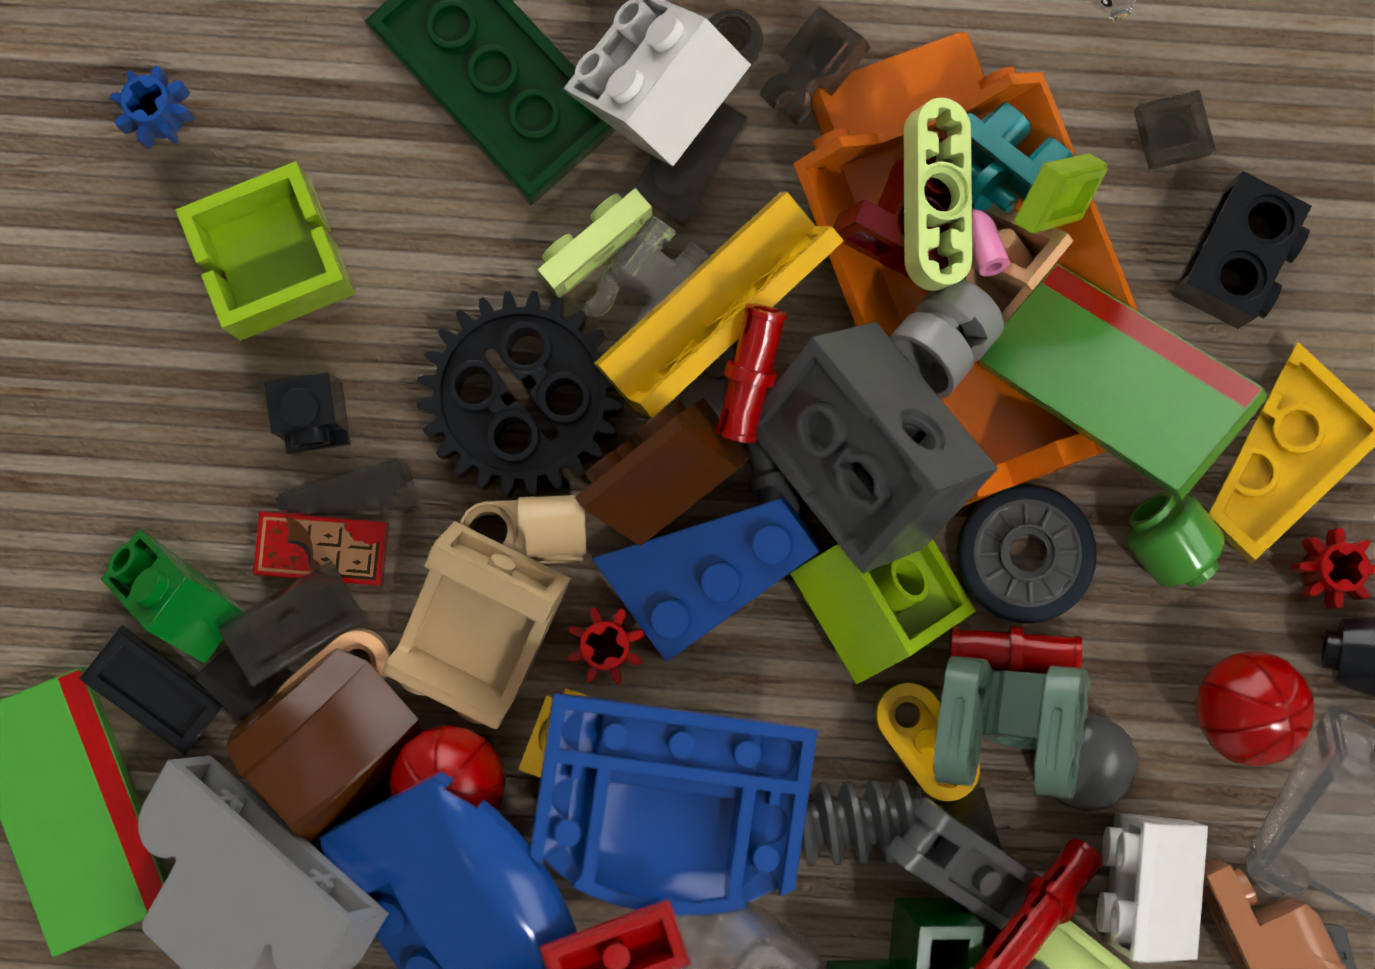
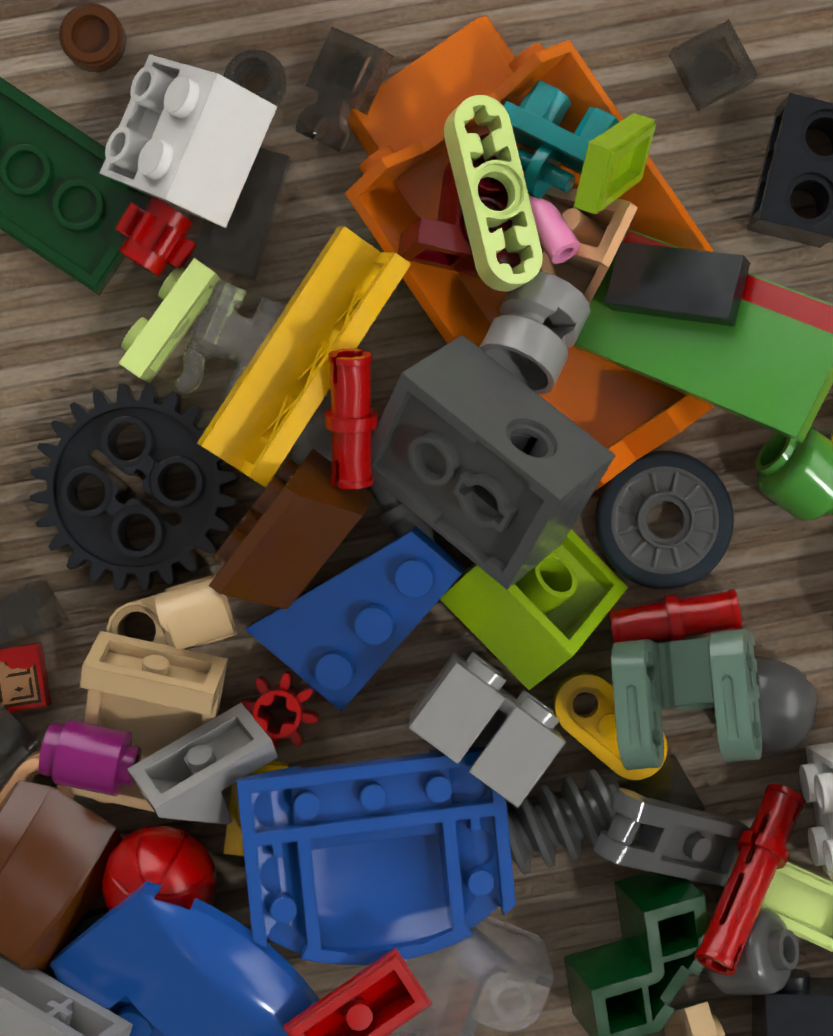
camera: 10 degrees left, 5 degrees up
none -> magenta brick [39,720,141,796]
none -> red gear [115,197,196,277]
none -> light grey slope [127,703,278,824]
none -> light grey piece [409,652,566,807]
none -> black tile [604,242,750,327]

